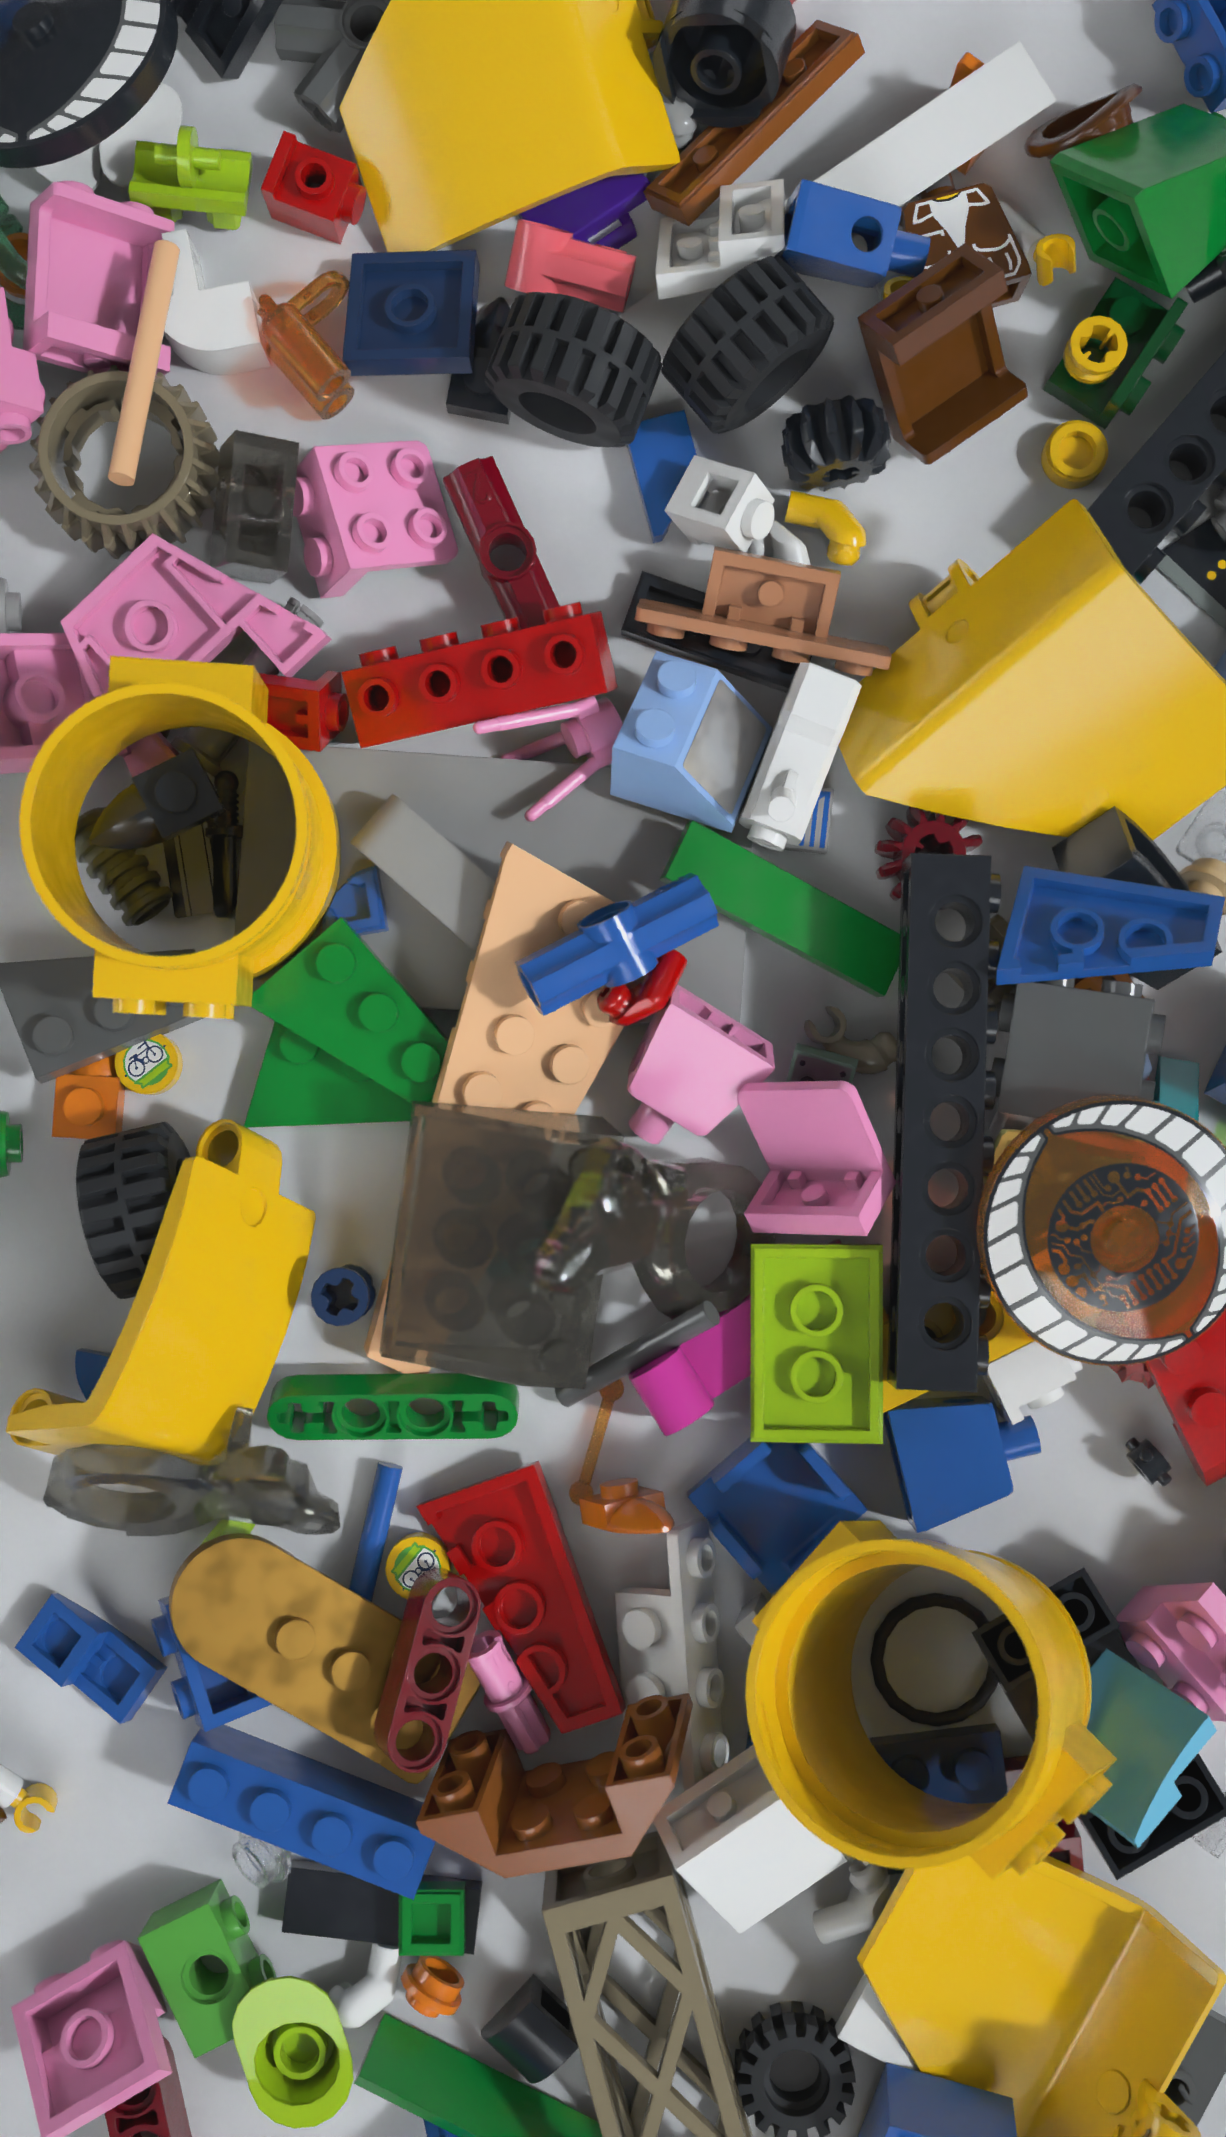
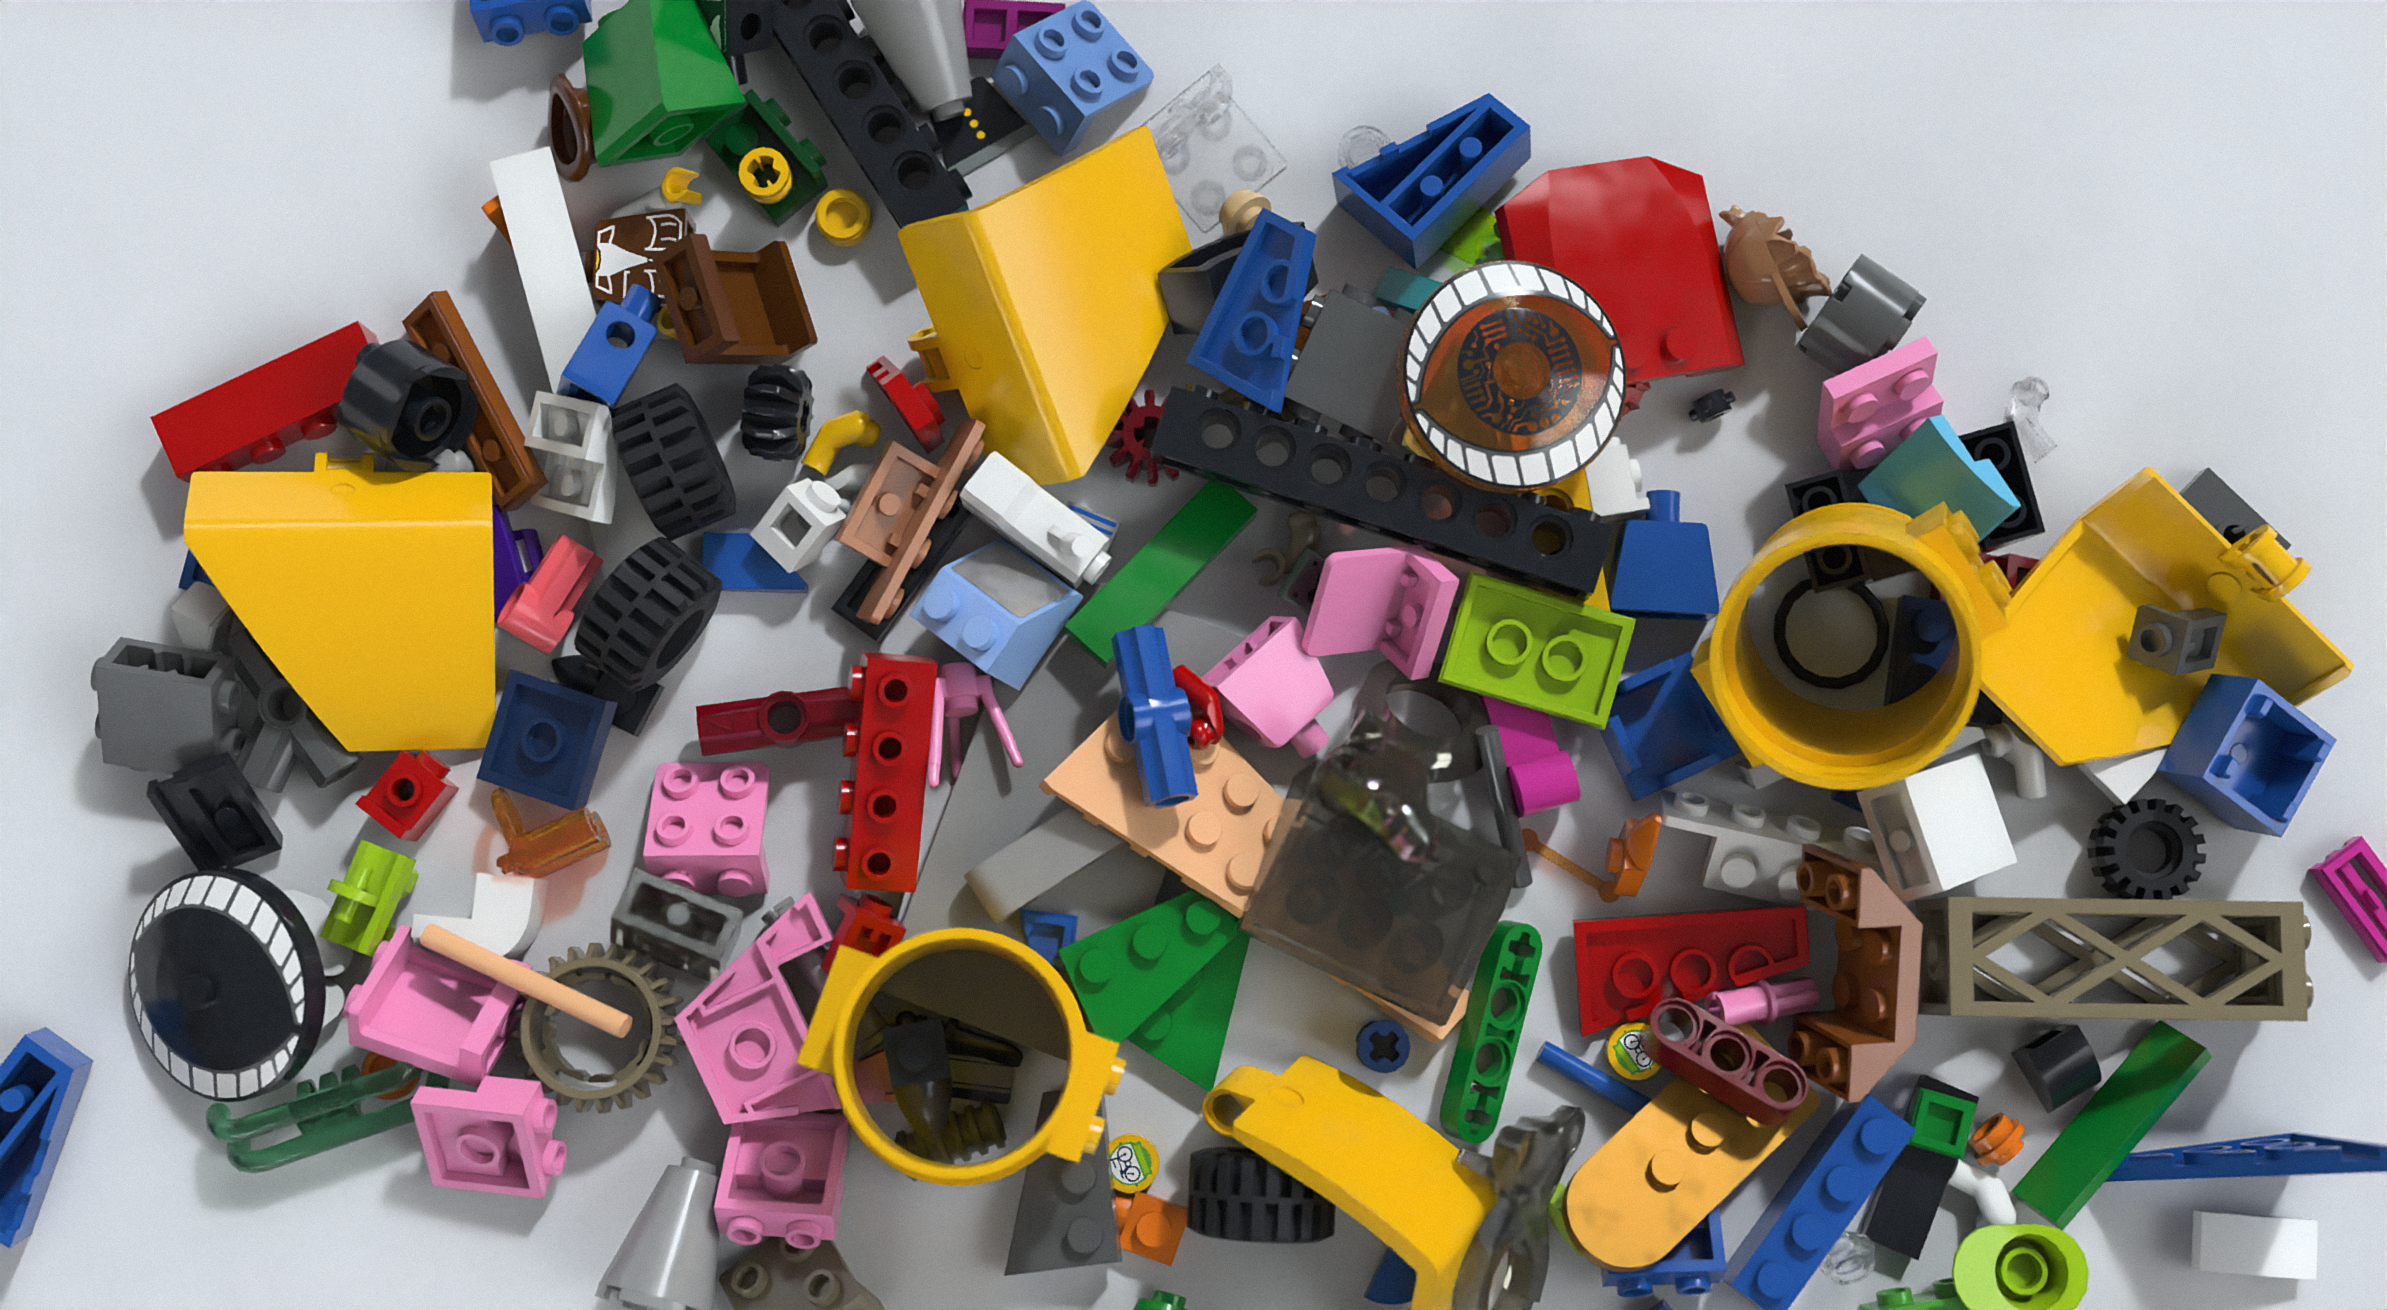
camera: 75 degrees left, 5 degrees down
none -> red wing [866,355,946,454]
none -> dark grey bracket [2127,604,2227,676]

